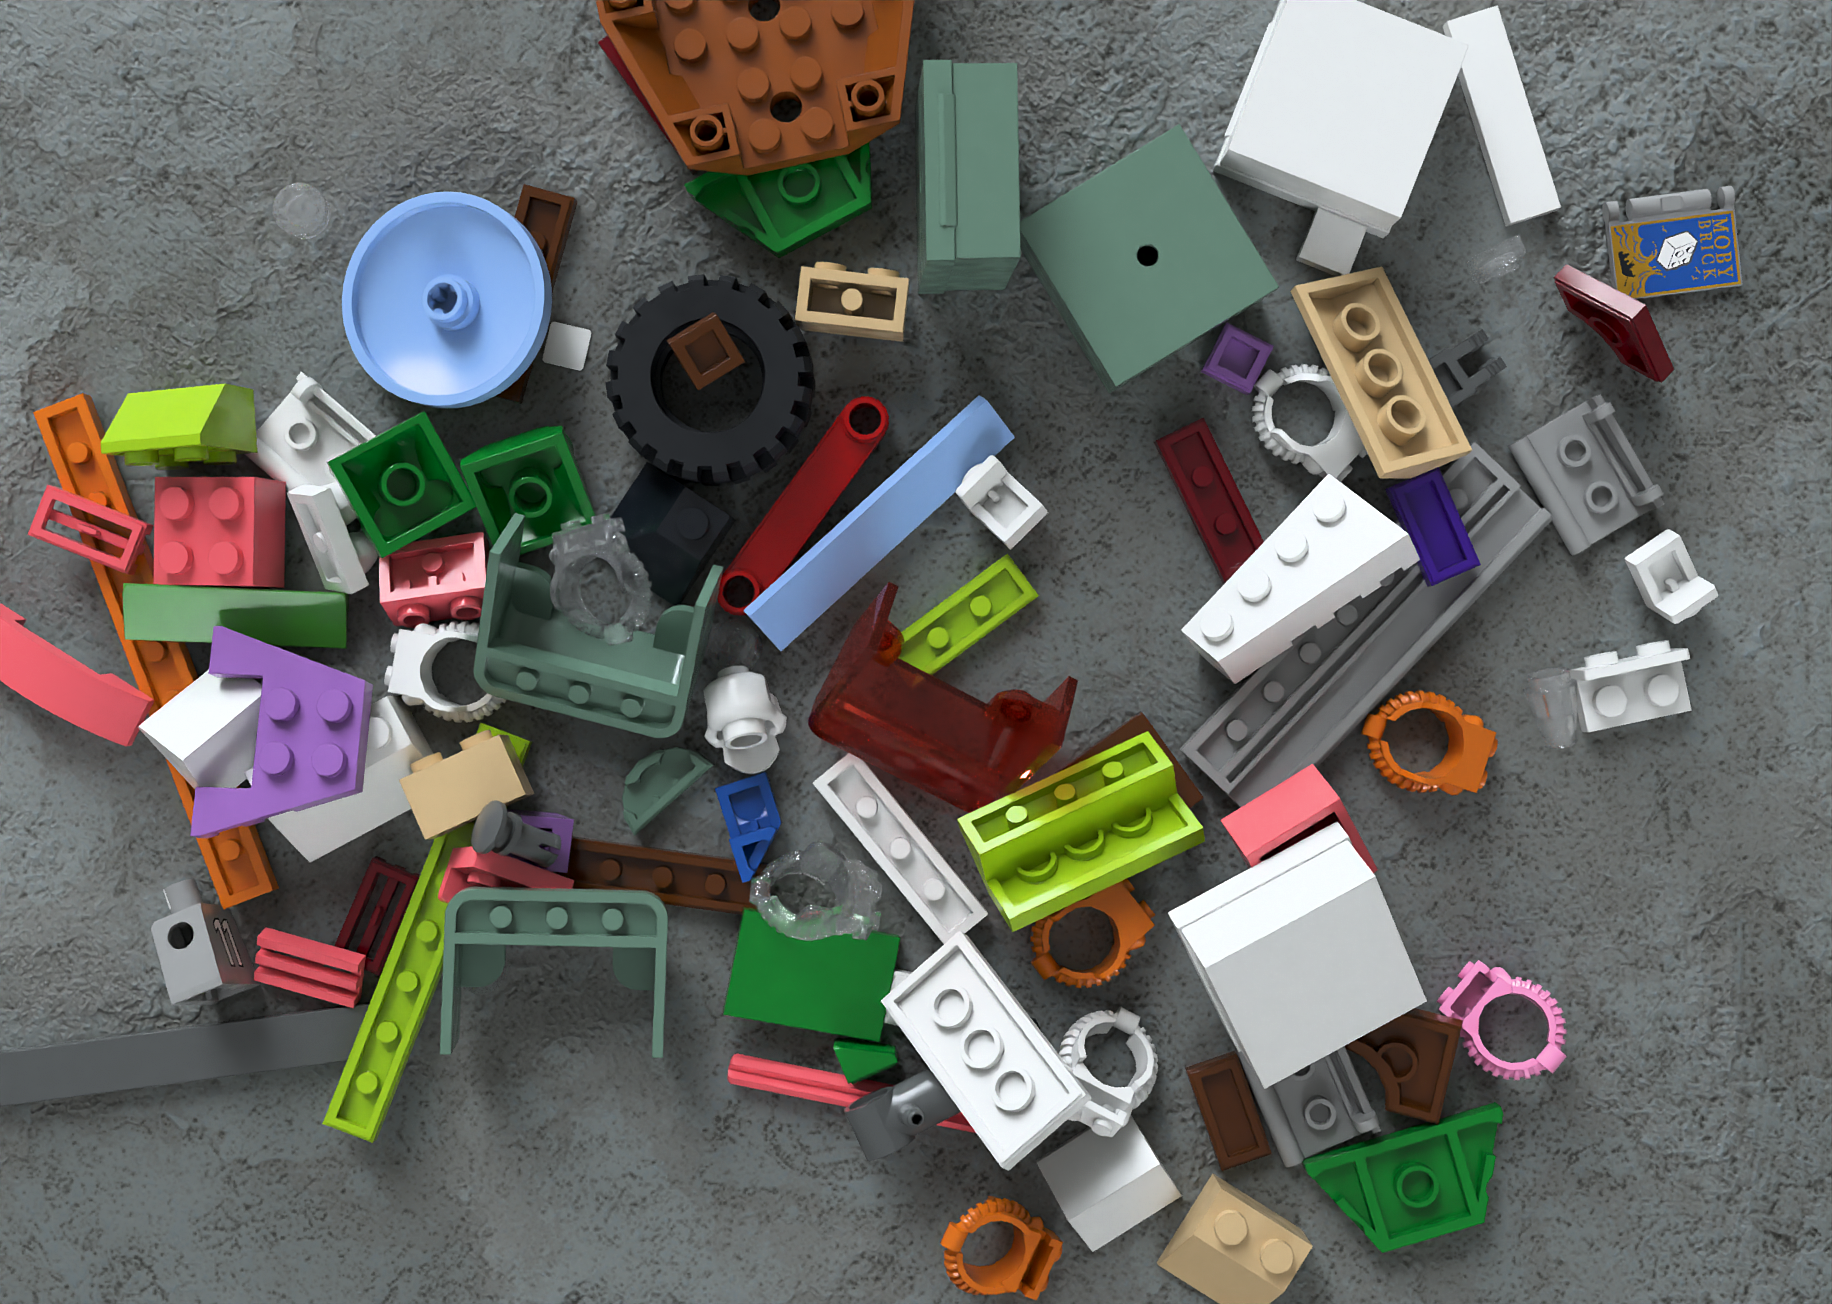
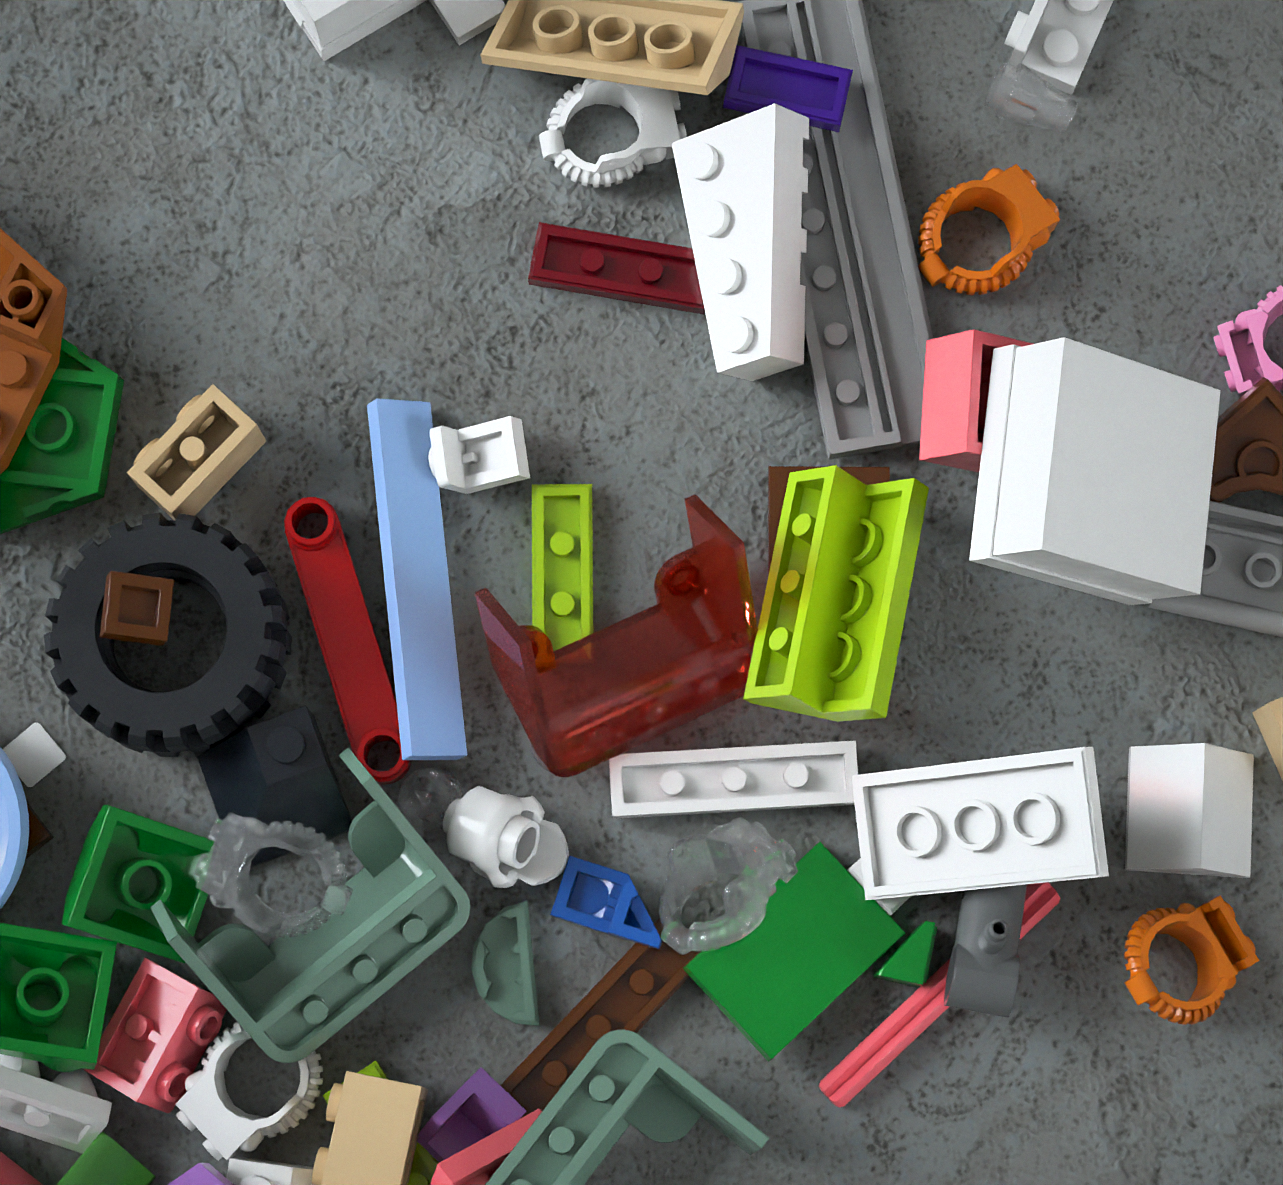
camera: 55 degrees left, 10 degrees down
dark grey pin [471,800,561,867] -> none
sand green container [915,60,1021,294] -> none
sand green container [1020,124,1279,394] -> none
orange piece [1030,879,1155,989] -> none
white piece [1059,1007,1158,1138] -> none
reddish brown tile [1185,1051,1272,1171] -> none
medium lavender tile [1201,322,1274,395] -> none

